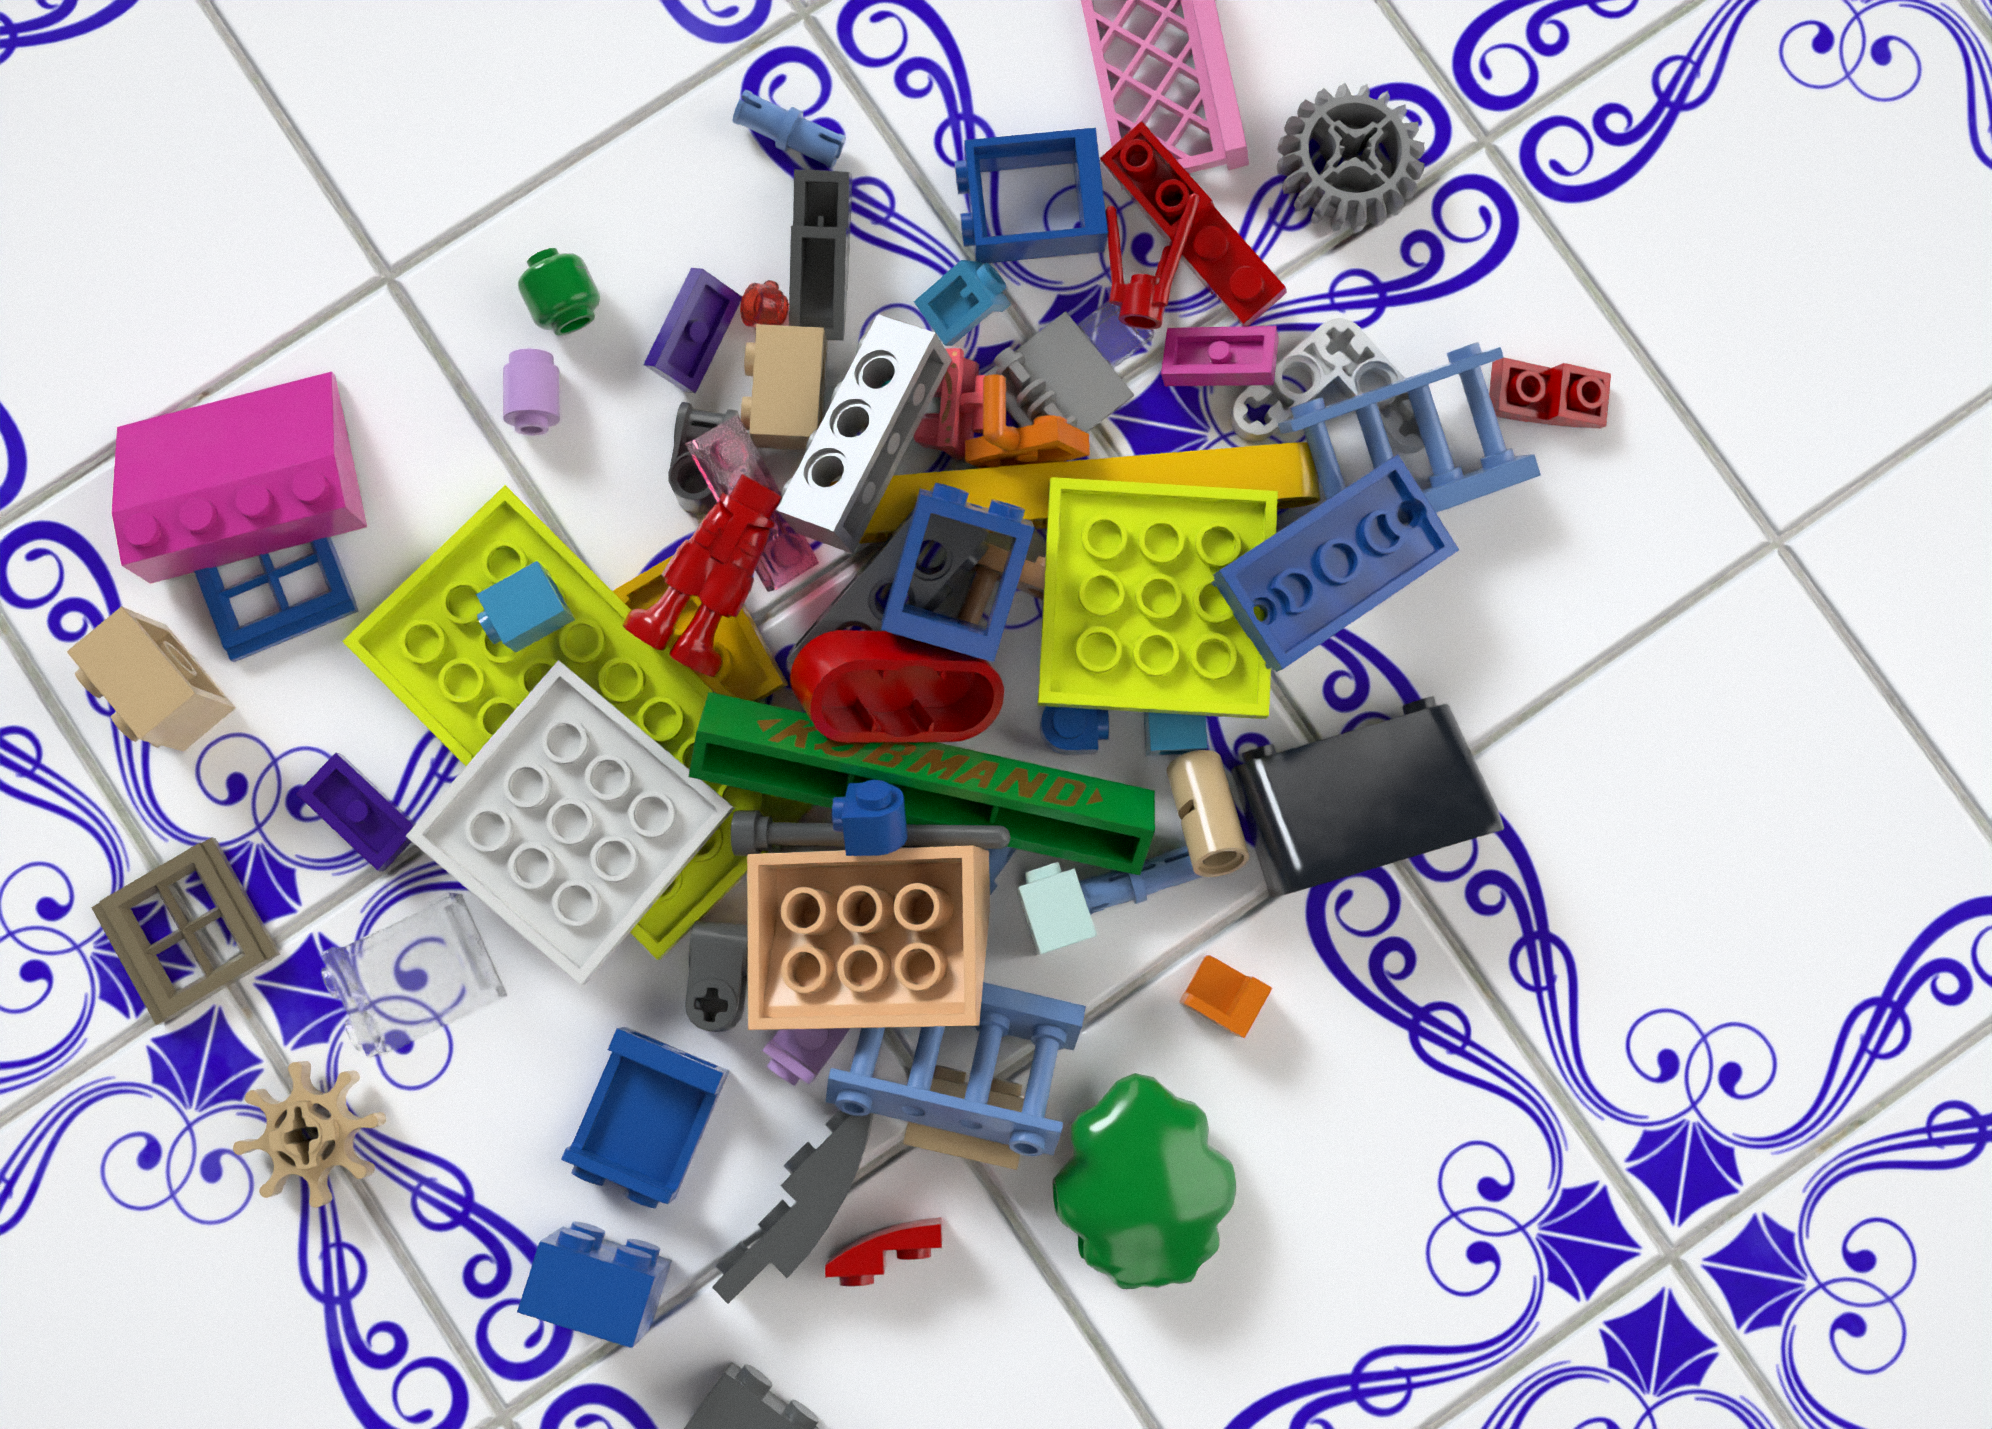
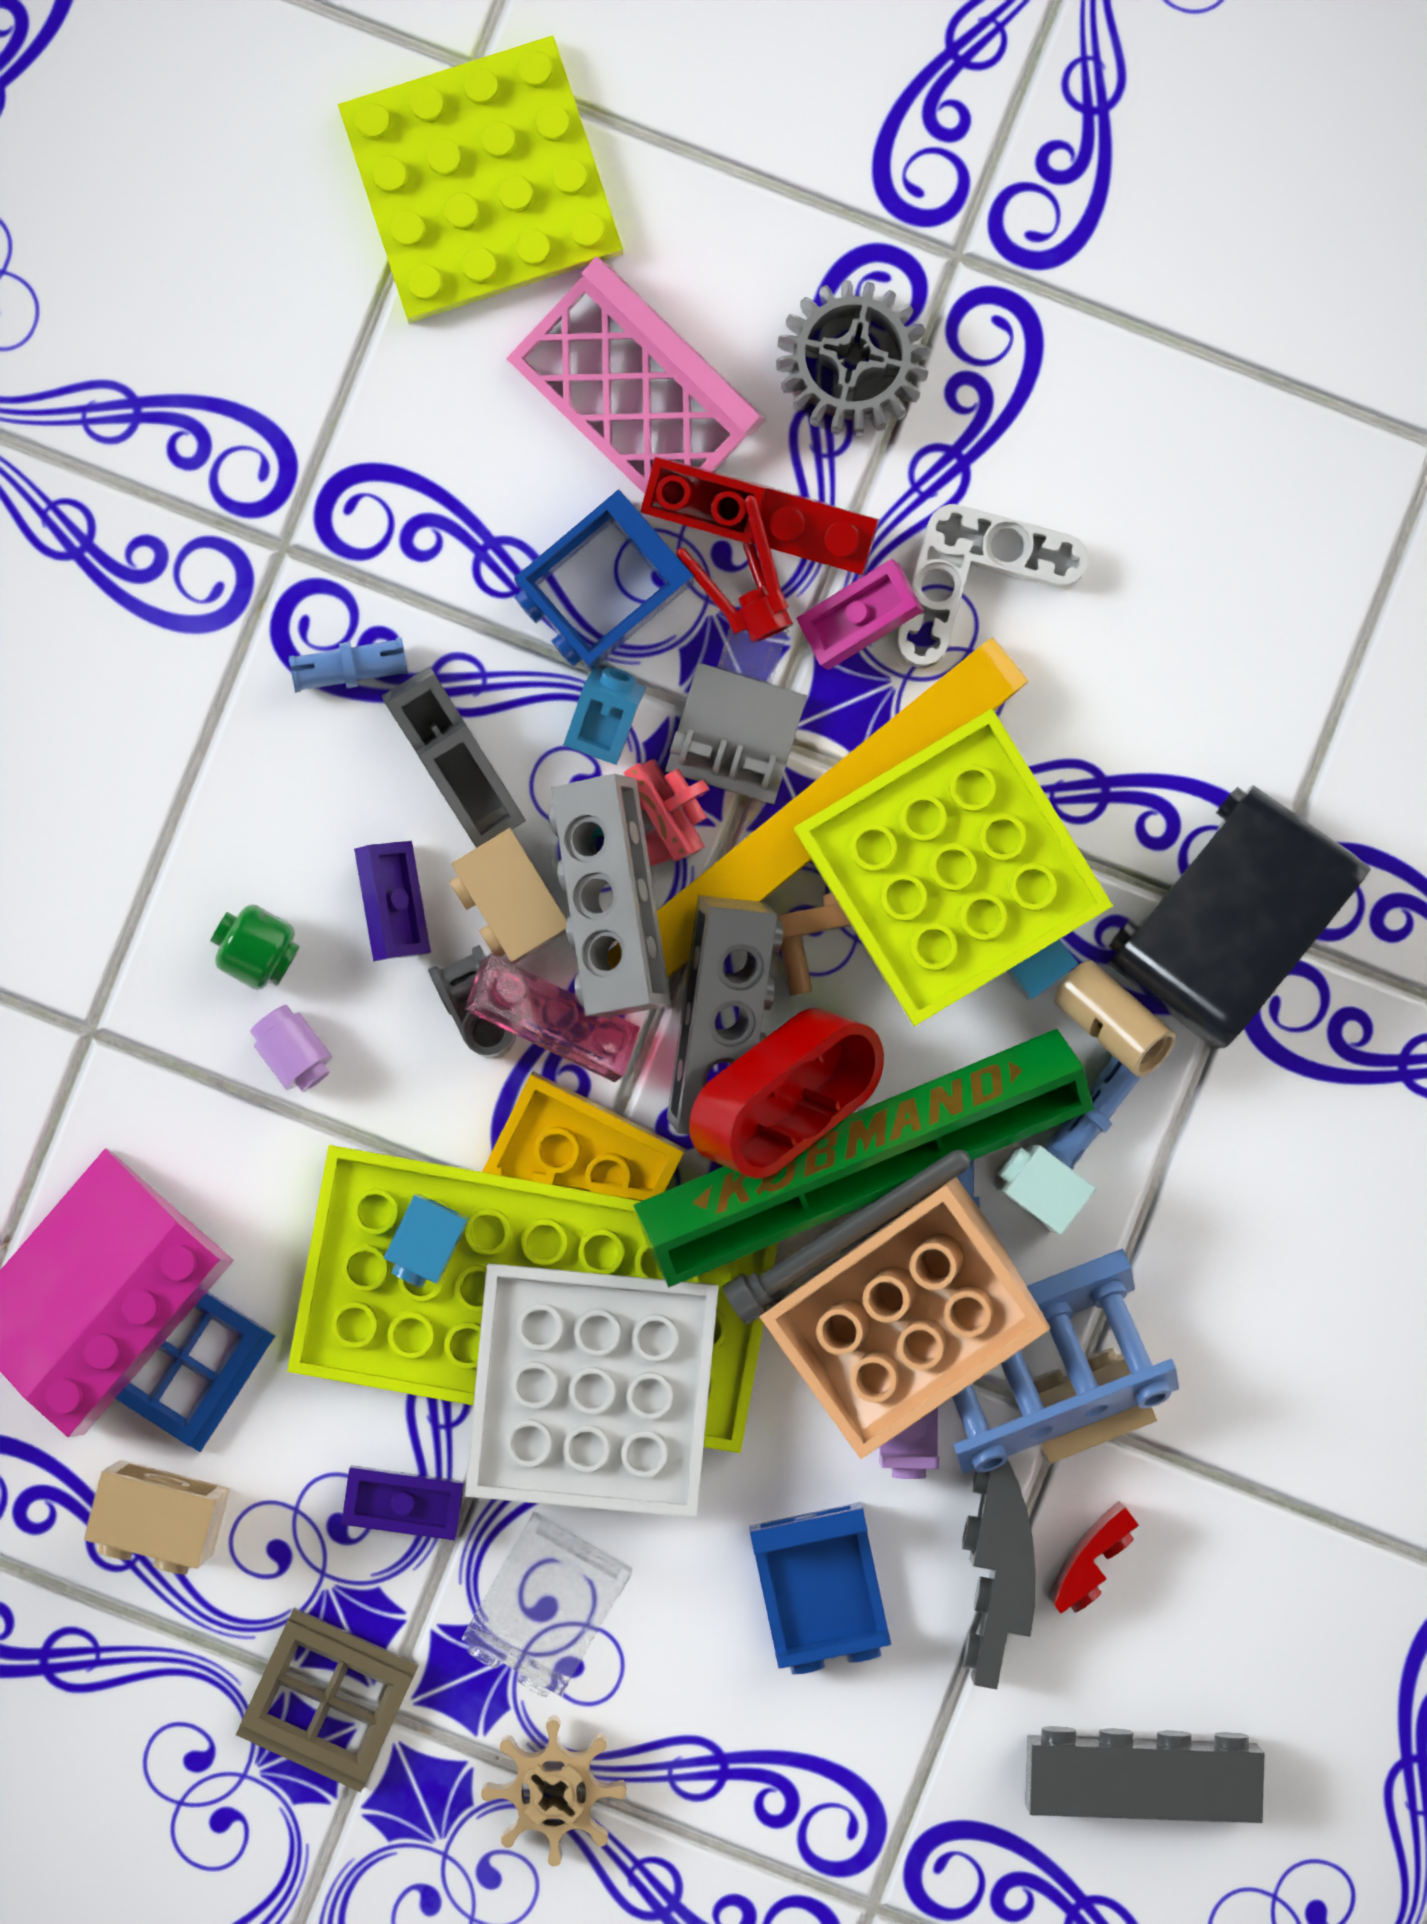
camera: 30 degrees left, 5 degrees up
blue brick [517,1221,672,1348] -> none
red piece [623,474,782,677] -> none
dark grey piece [685,920,748,1032] -> none
clear red plate [740,280,789,331] -> none
blue plate [832,780,908,856] -> none
blue window [881,483,1035,662] -> none
orange plate [965,374,1090,468] -> none
blue plate [1040,706,1109,755] -> none
green piece [1052,1073,1236,1289] -> none
orange panel [1179,955,1273,1038] -> none
blue piece [1211,454,1459,672] -> none
medium blue fence [1278,342,1541,524] -> none
red slope [1489,357,1611,429] -> none

